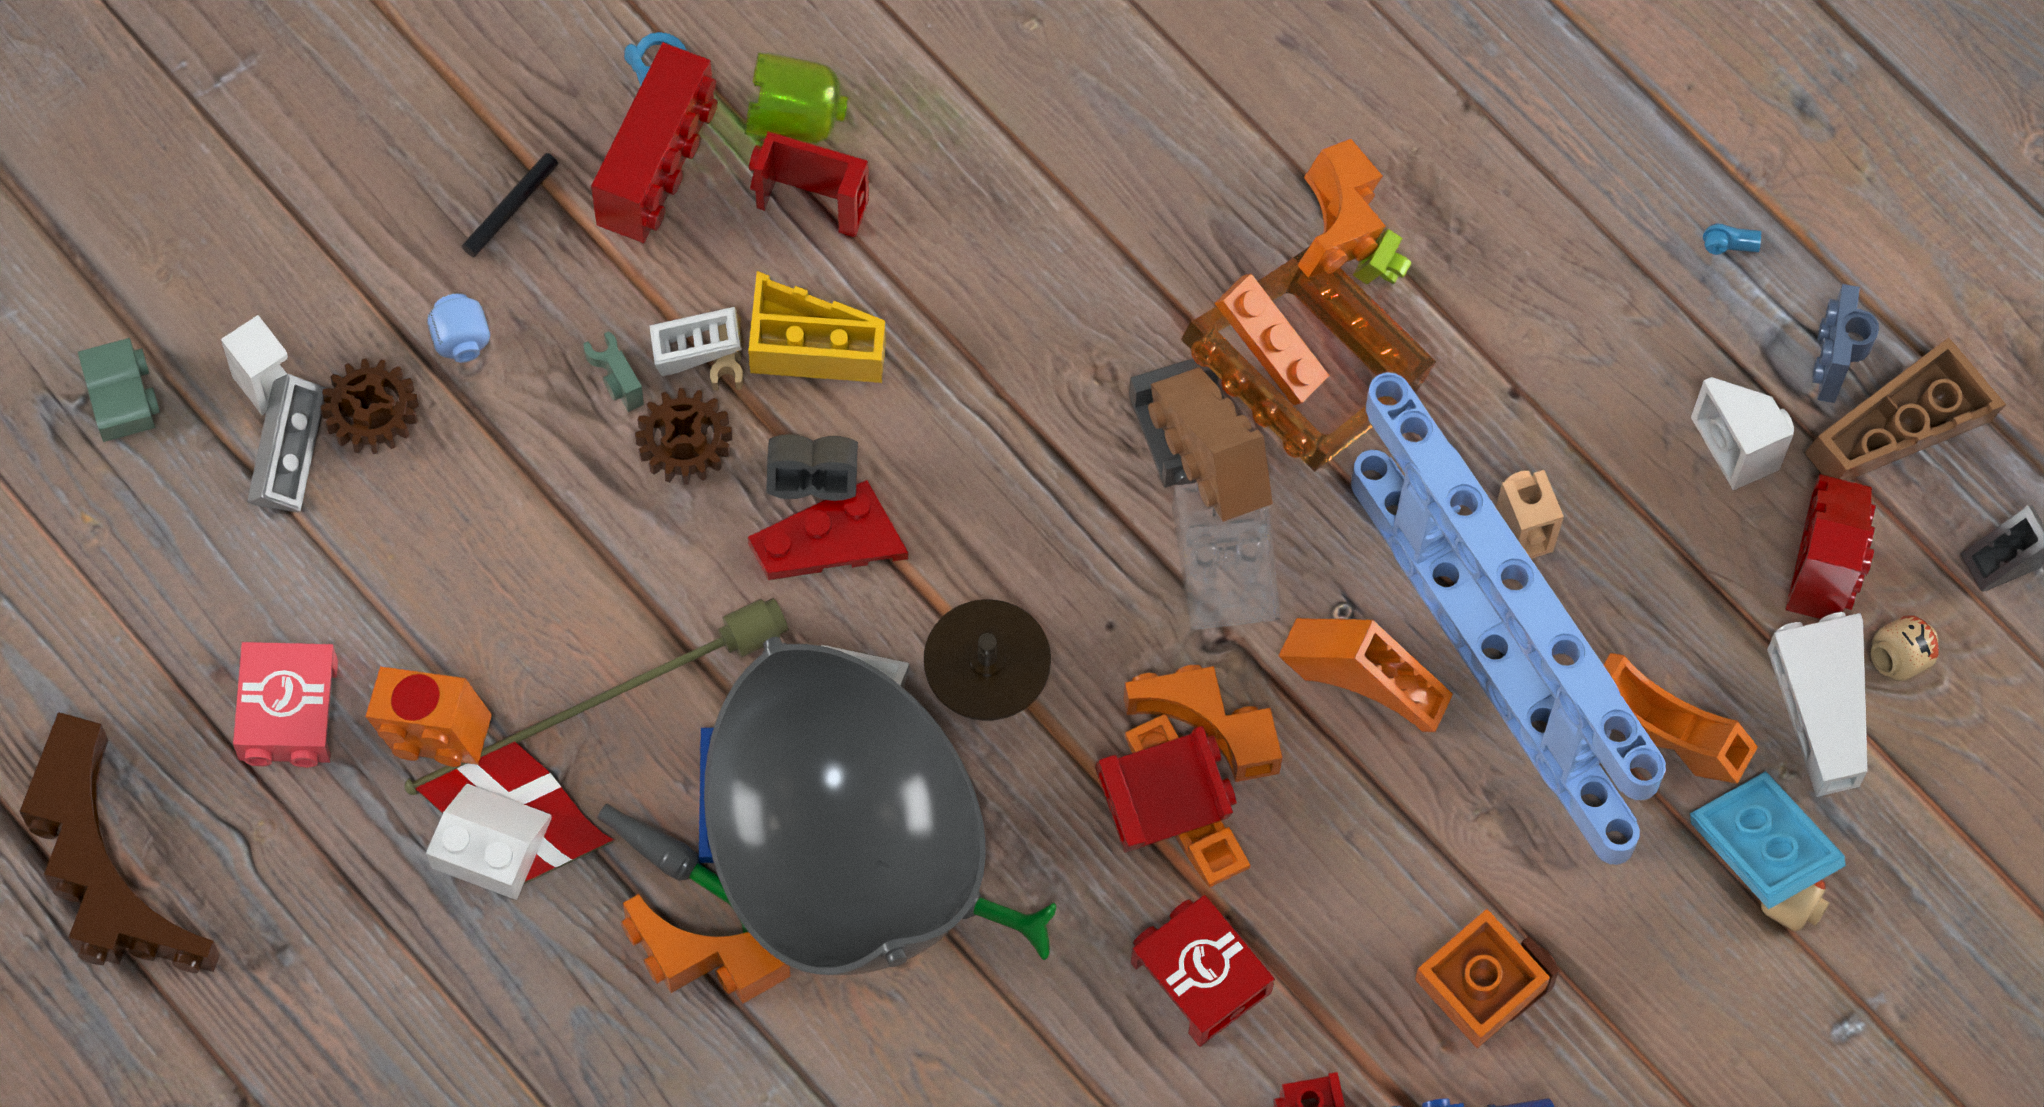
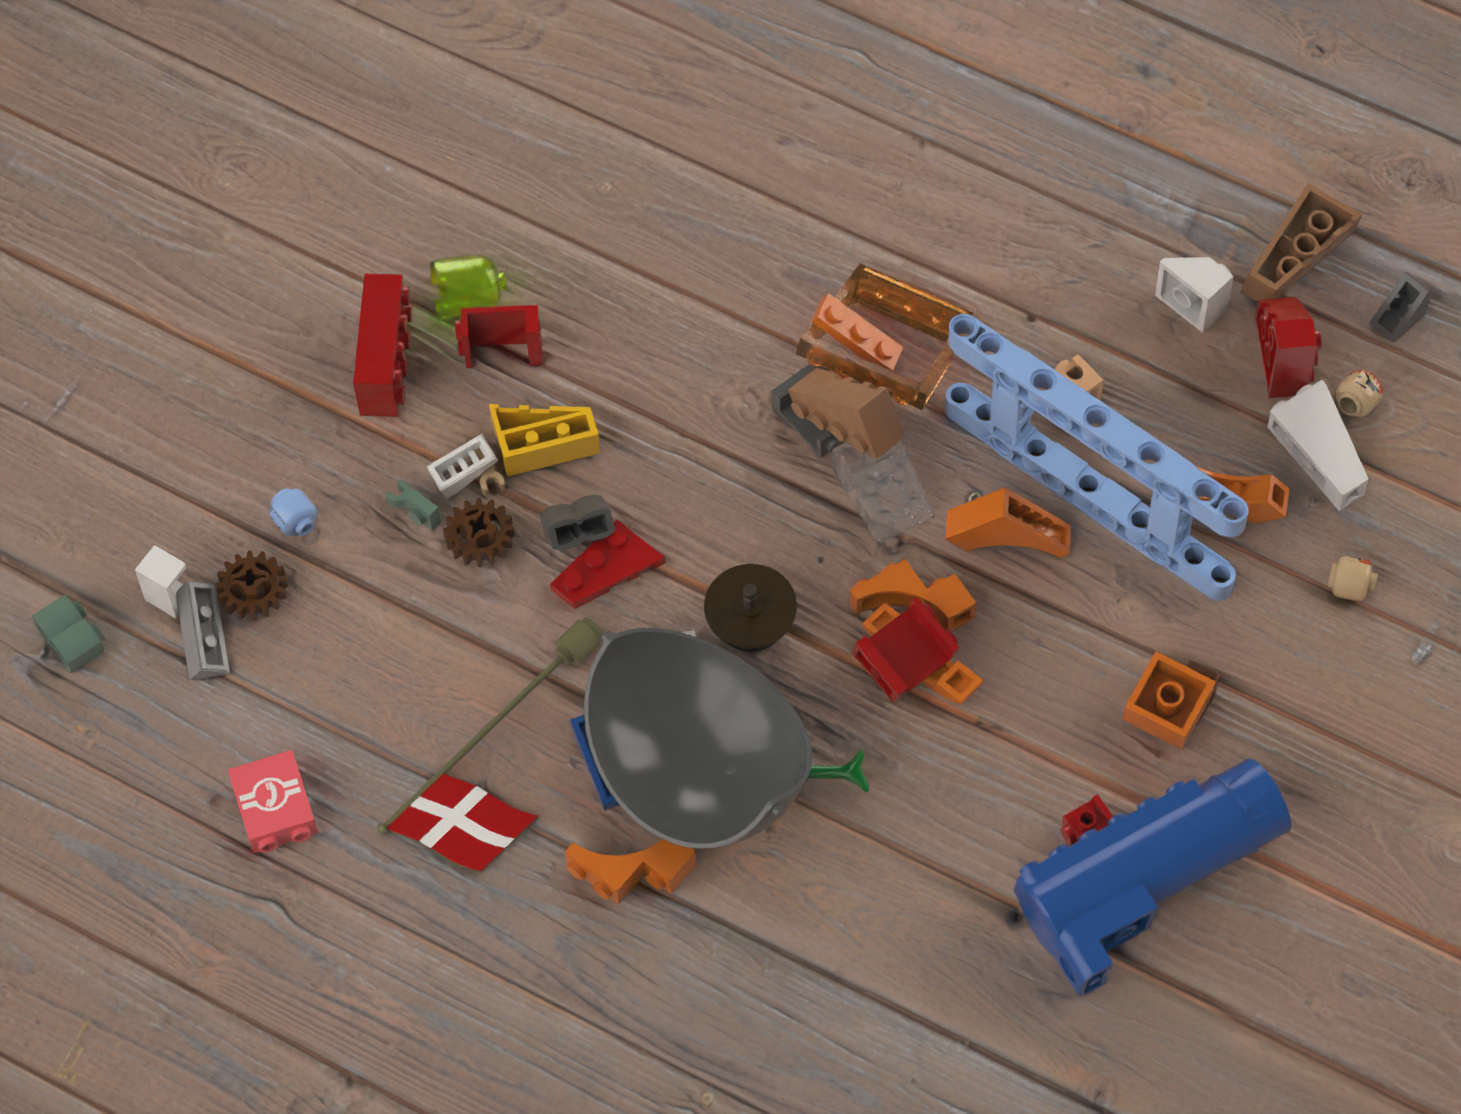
camera: 15 degrees left, 5 degrees down
reddish brown arch [19,712,220,973] -> none
orange brick [365,666,492,767] -> none
white slope [426,784,552,900] -> none
black bar [462,153,558,257] -> none
dark grey piece [597,803,748,933] -> none
dark azure piece [624,32,686,86] -> none
red panel [1130,895,1275,1047] -> none
orange arch [1298,139,1386,278] -> none
lime tile [1353,229,1411,285] -> none
medium azure tile [1690,771,1846,909] -> none
dark azure arm [1703,223,1761,255] -> none
sand blue plate [1812,284,1879,403] -> none

